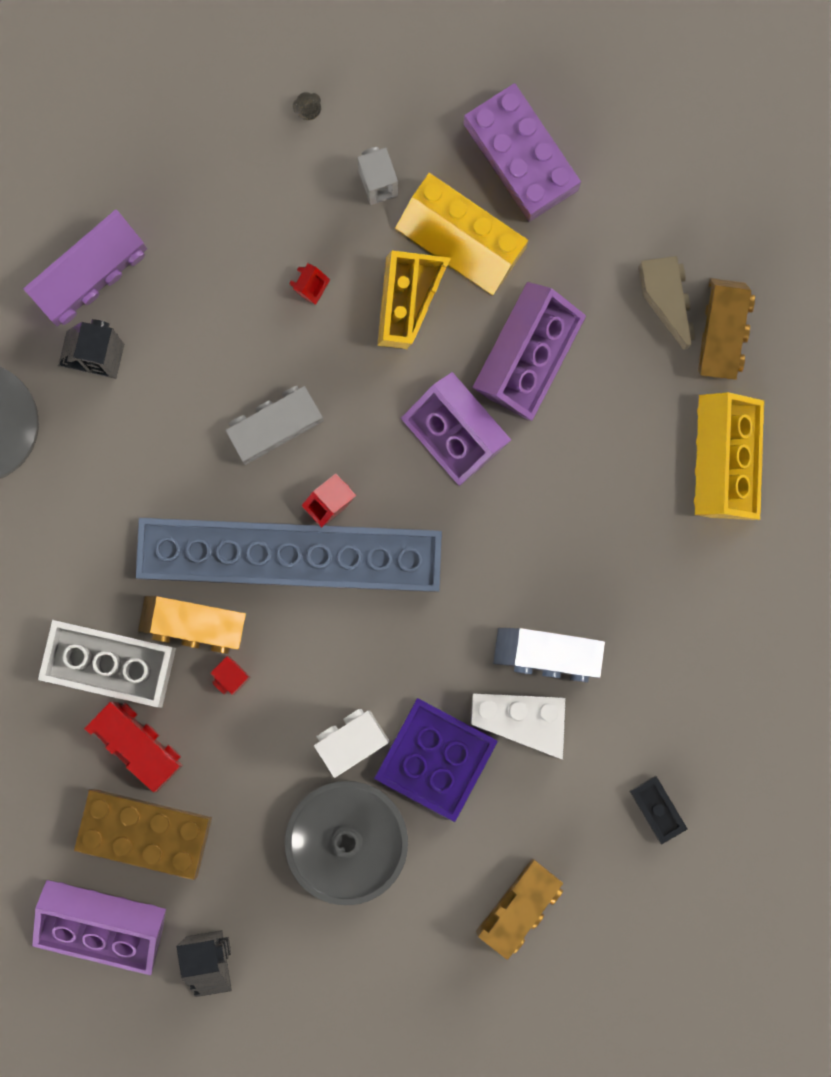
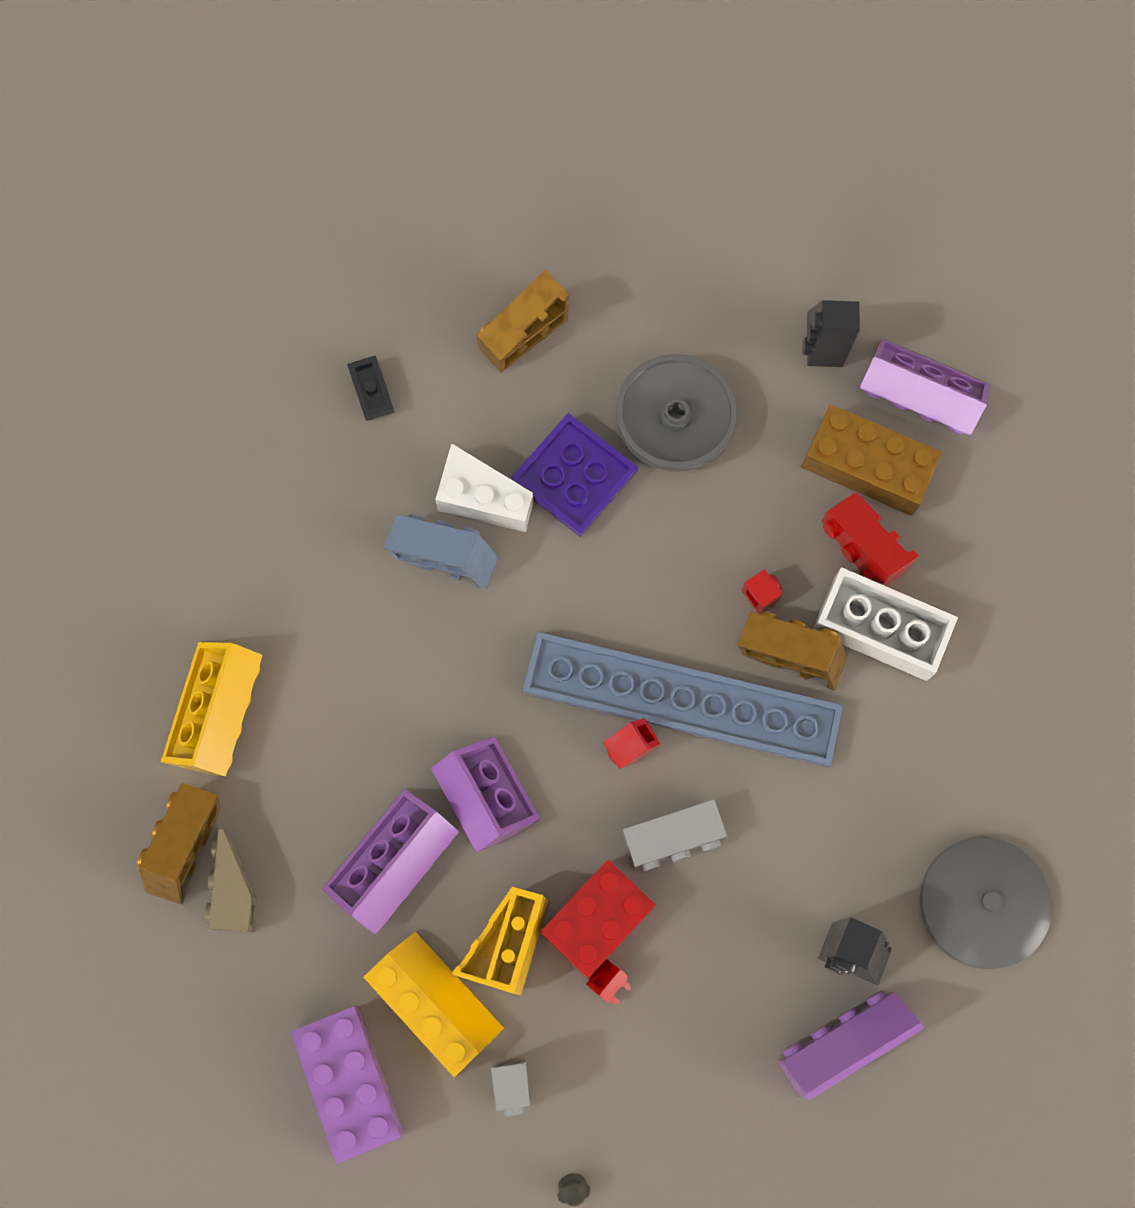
camera: 170 degrees left, 10 degrees down
white brick [314,709,390,778] -> none
none -> red brick [540,859,656,979]

